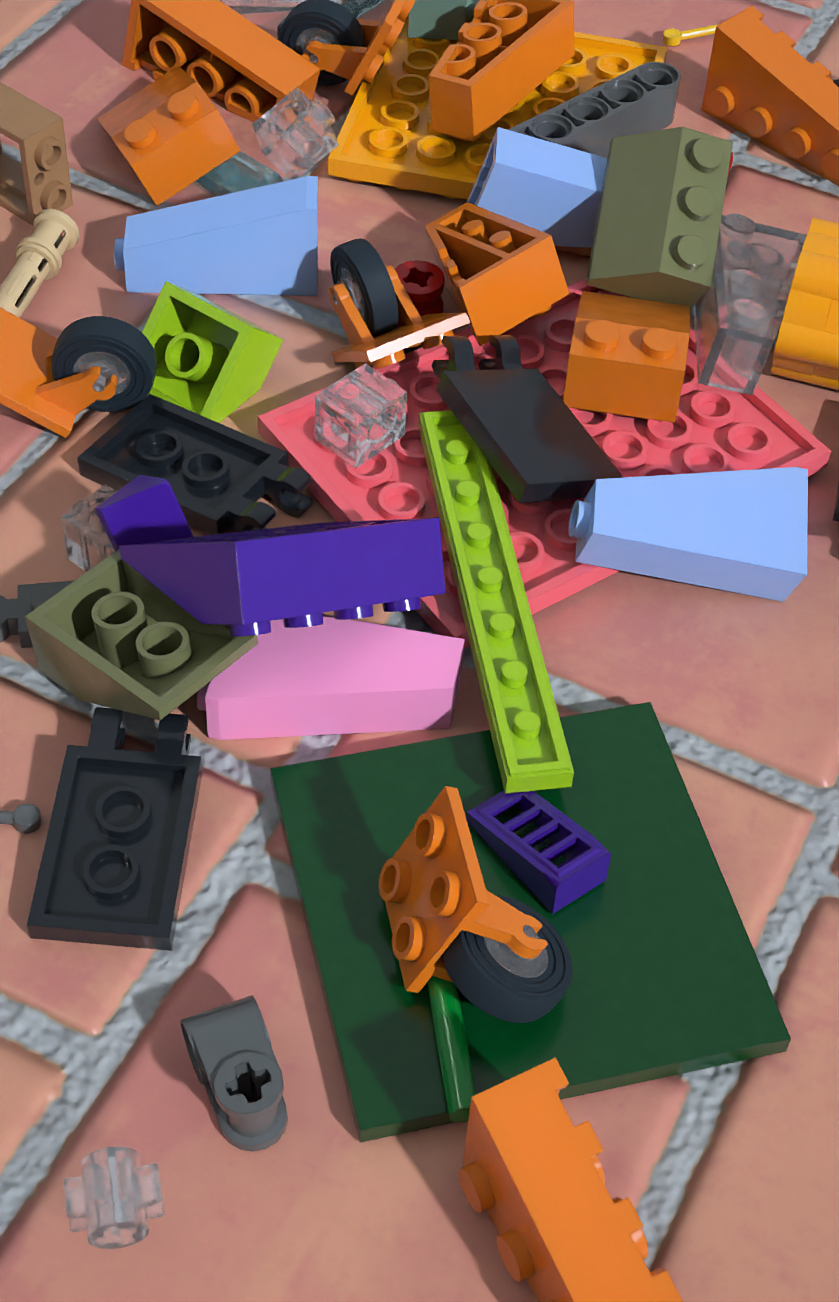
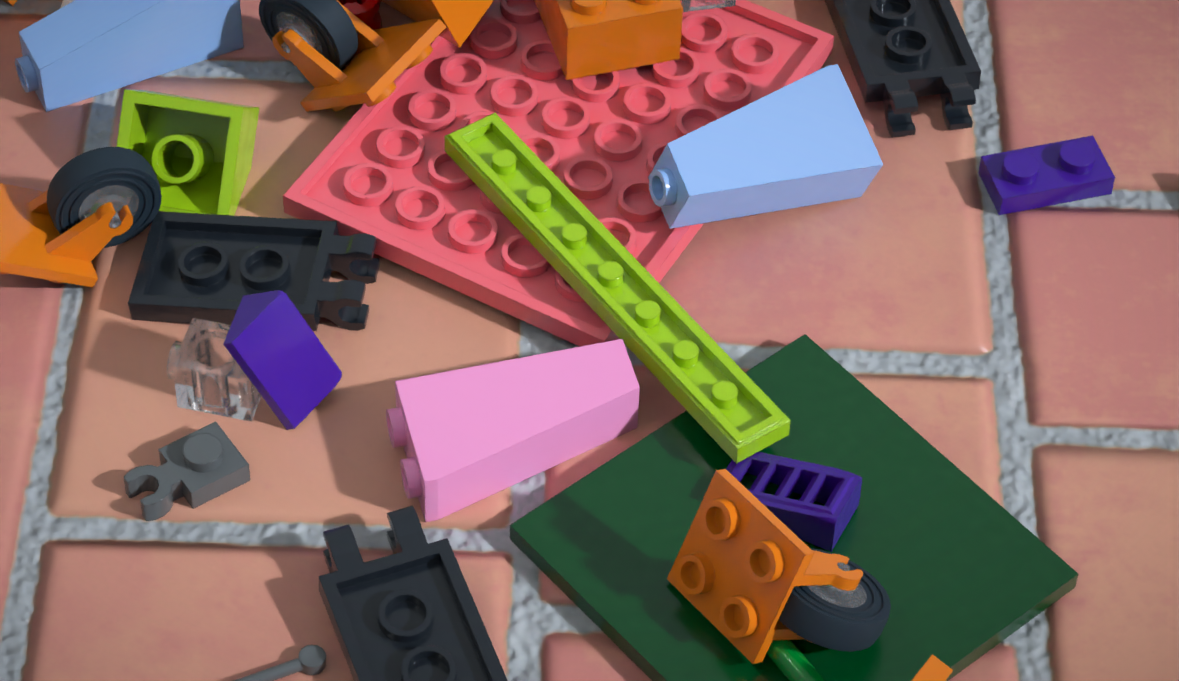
camera: 25 degrees left, 0 degrees up
olive slope [25,549,258,720] -> none
dark purple slope [119,517,446,636] -> none
clear brick [315,363,407,469] -> none
black tile [432,335,624,503] -> none

